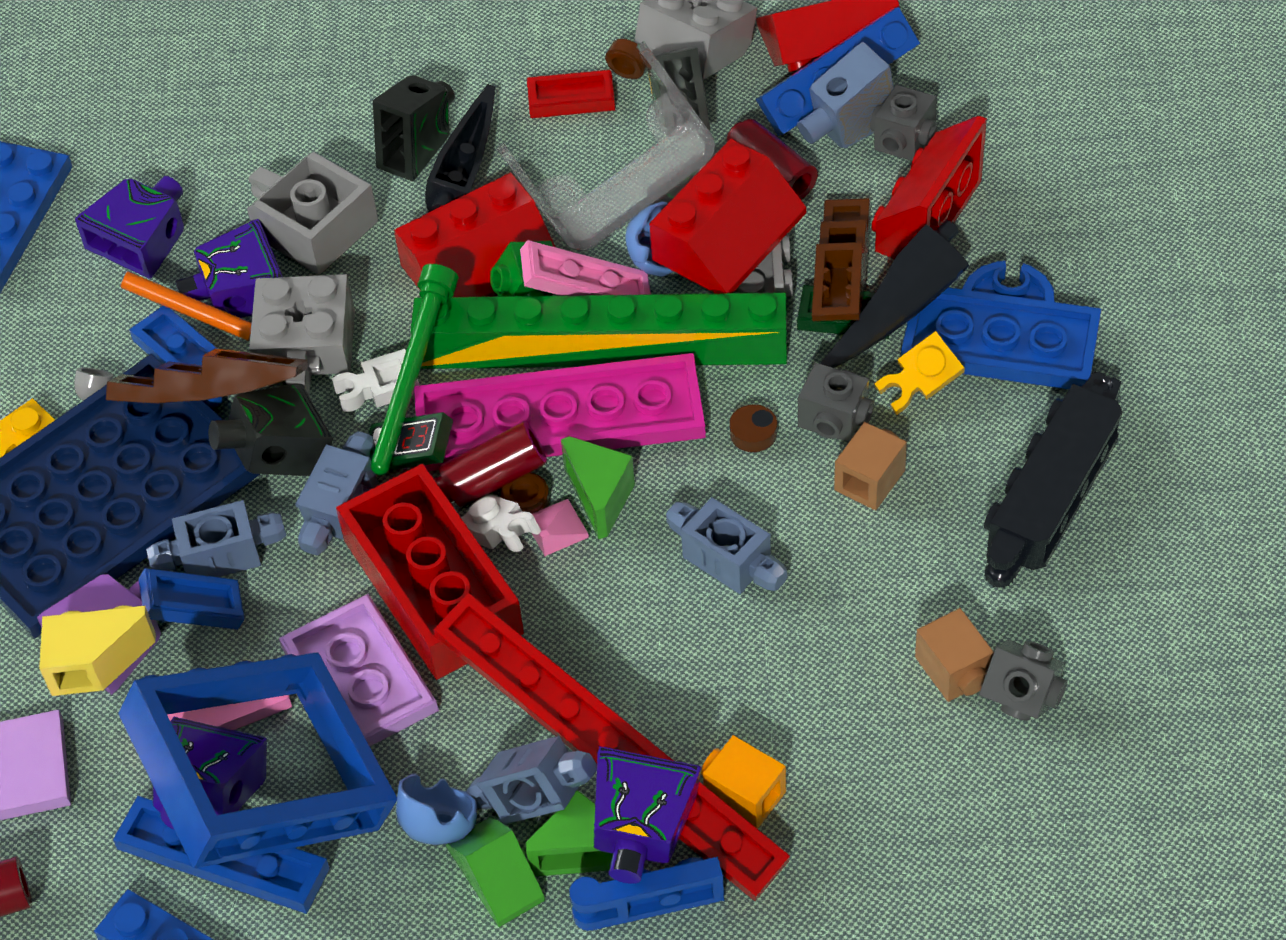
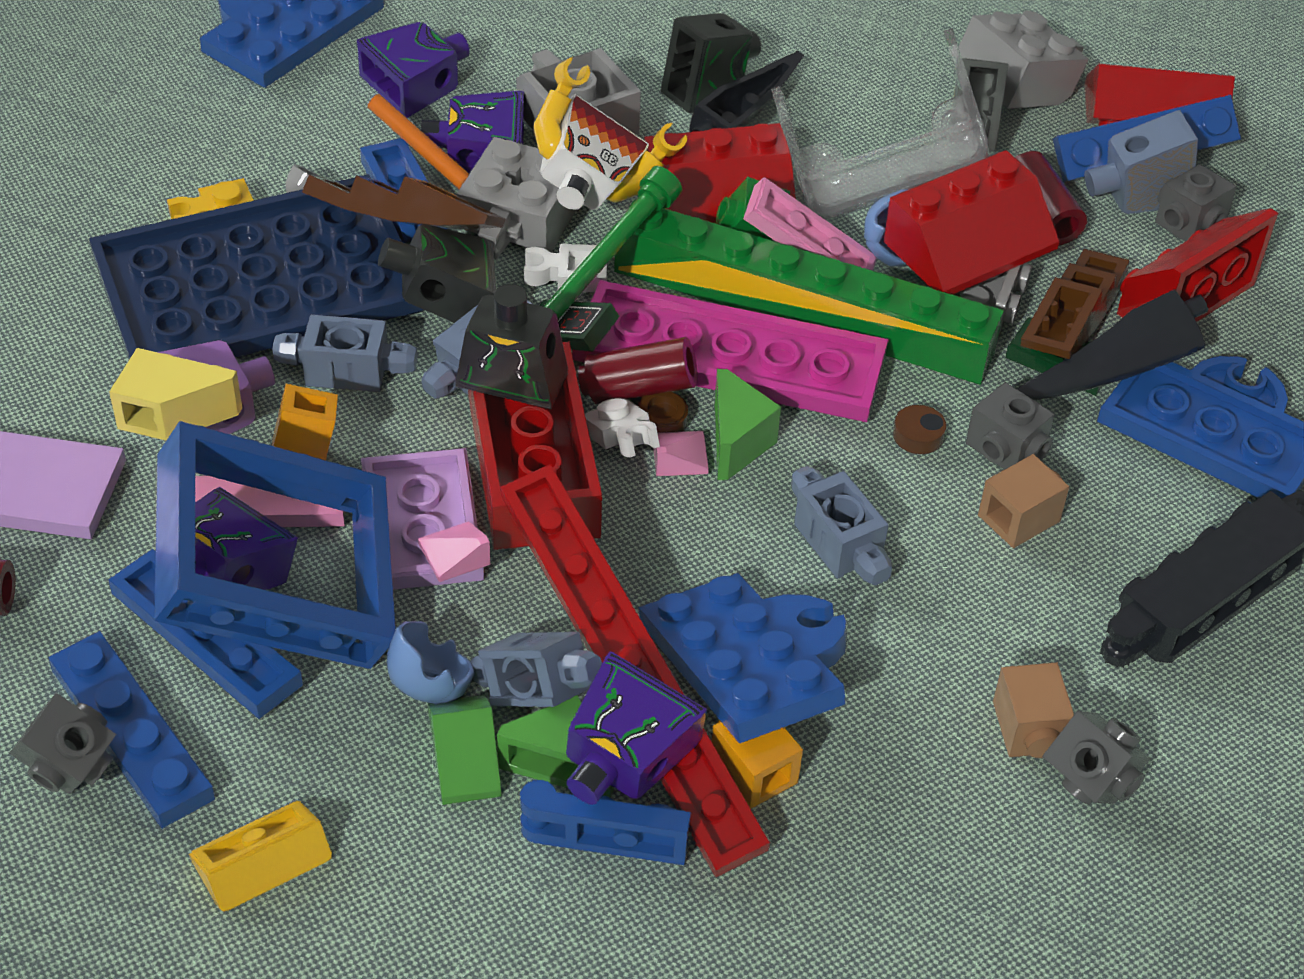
camera: 15 degrees right, 5 degrees down
blue tile [138,568,245,630] -> none
red tile [527,70,615,118] -> none
reddish brown tile [605,39,648,79] -> none
yellow plate [874,331,965,415] -> none
none -> light orange brick [272,384,338,460]
none -> bright pink slope [418,521,491,582]
none -> pearl dark grey torso [456,284,568,409]
none -> torso [534,57,687,210]
none -> blue plate [639,573,847,744]

